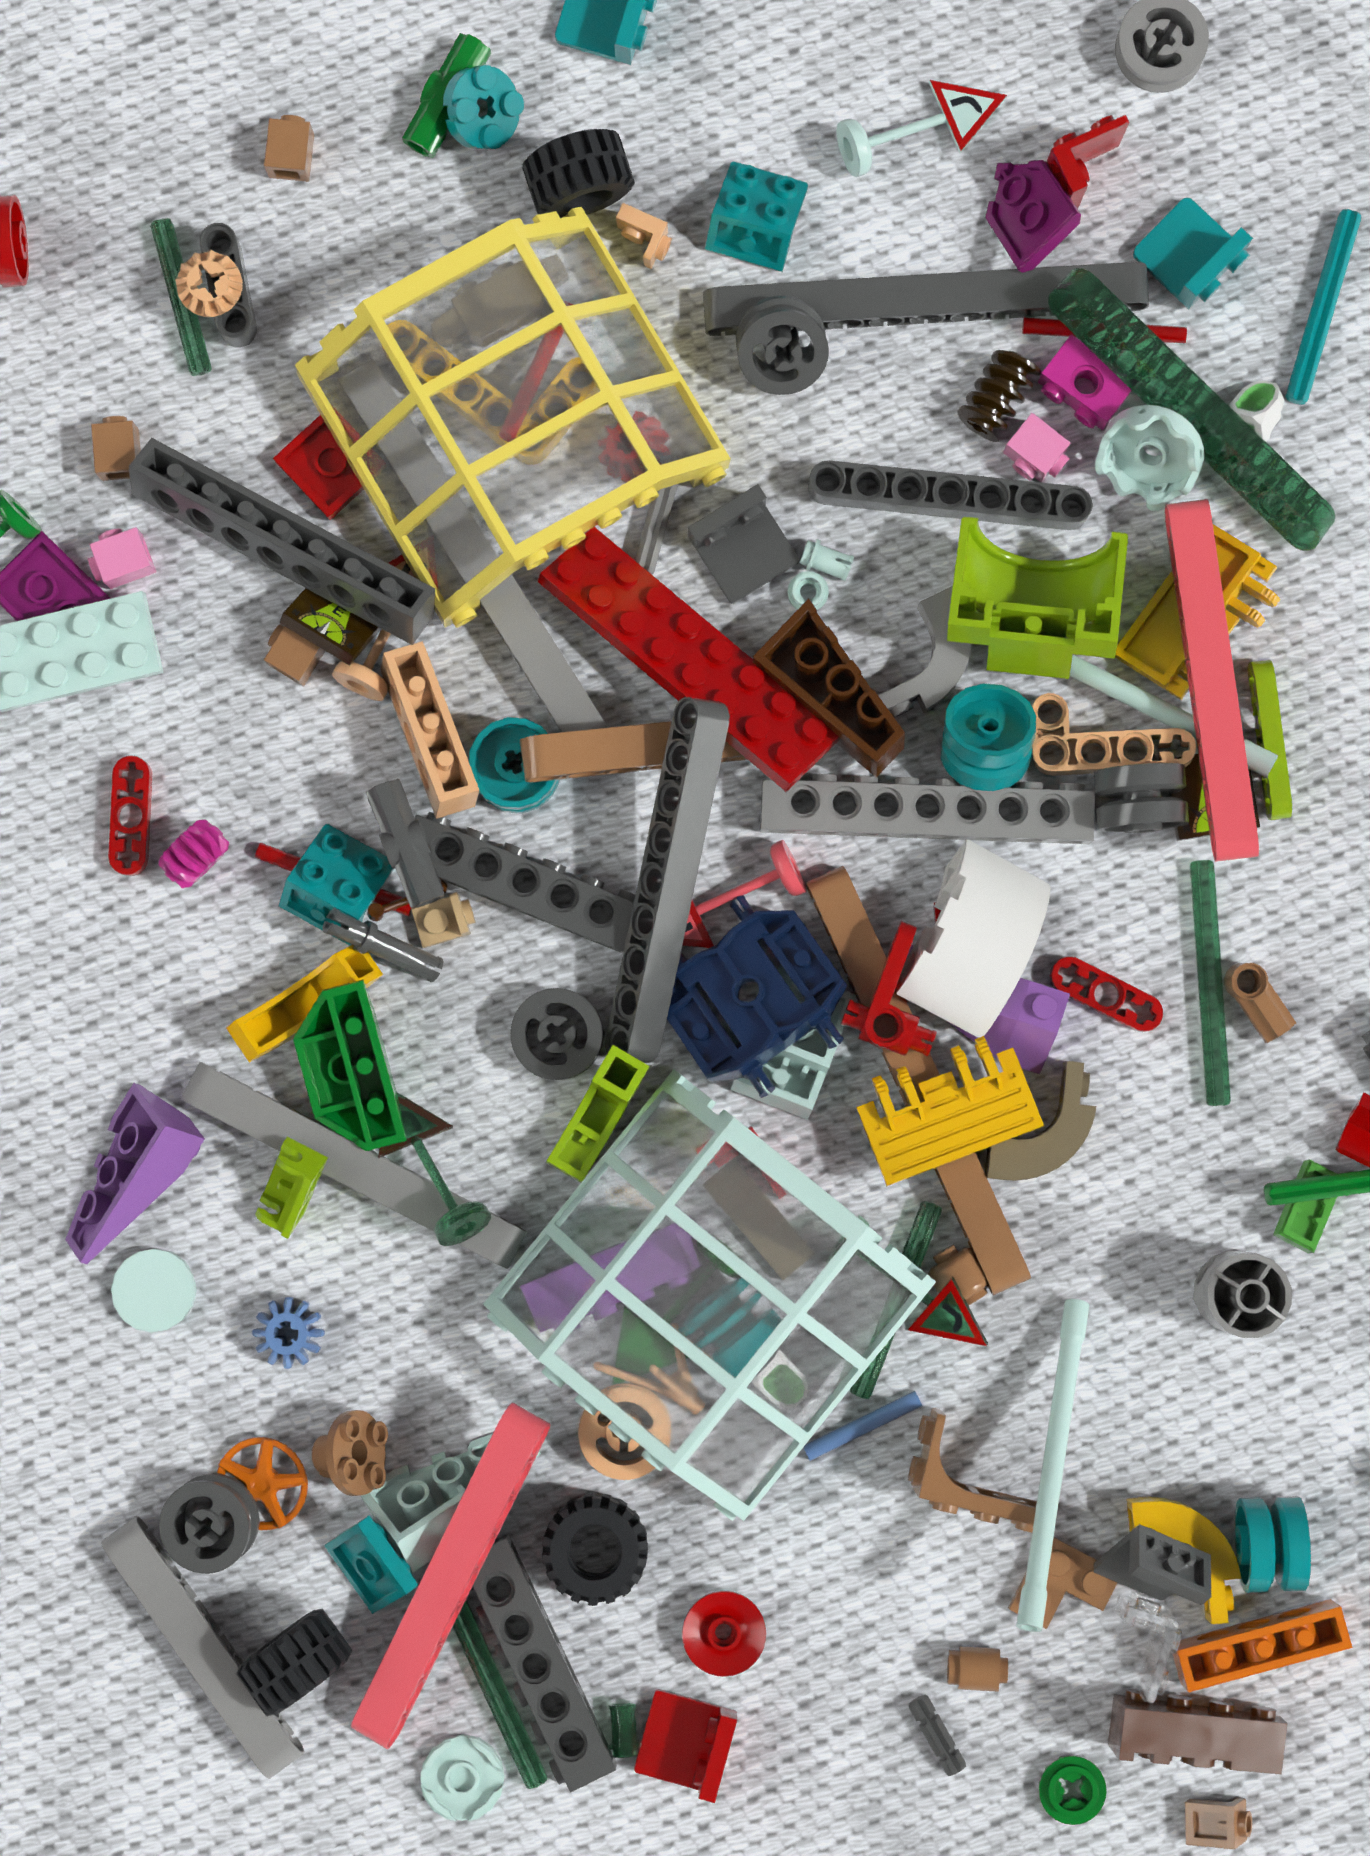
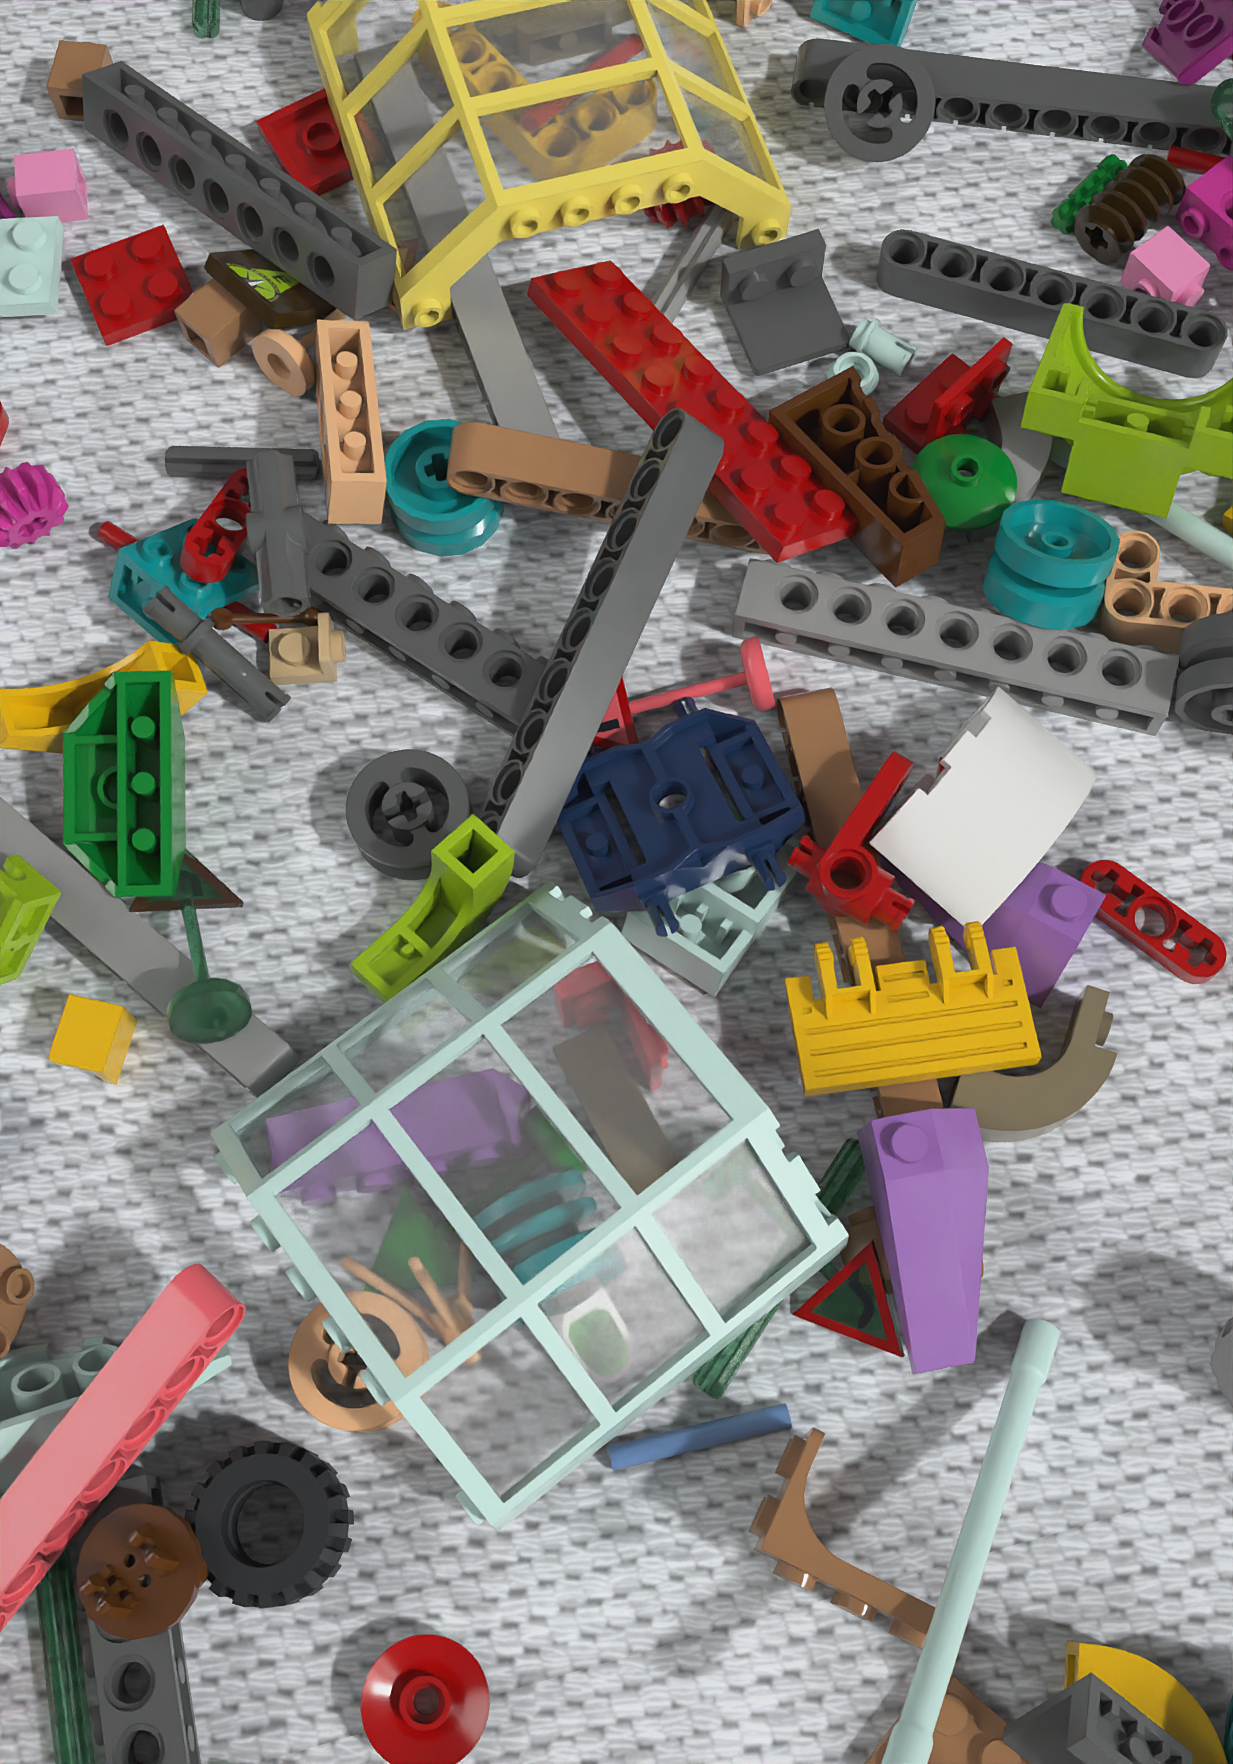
camera: 15 degrees right, 15 degrees down
none -> yellow panel [48,994,137,1085]
none -> red plate [70,224,193,346]
none -> reddish brown plate [76,1502,208,1640]
none -> dark grey axle [165,446,320,480]
none -> red beam [180,468,251,583]
none -> medium lavender wedge [857,1108,989,1375]
none -> red bracket [882,337,1013,455]
none -> green dish [911,434,1017,531]
none -> green axle [1050,154,1128,235]

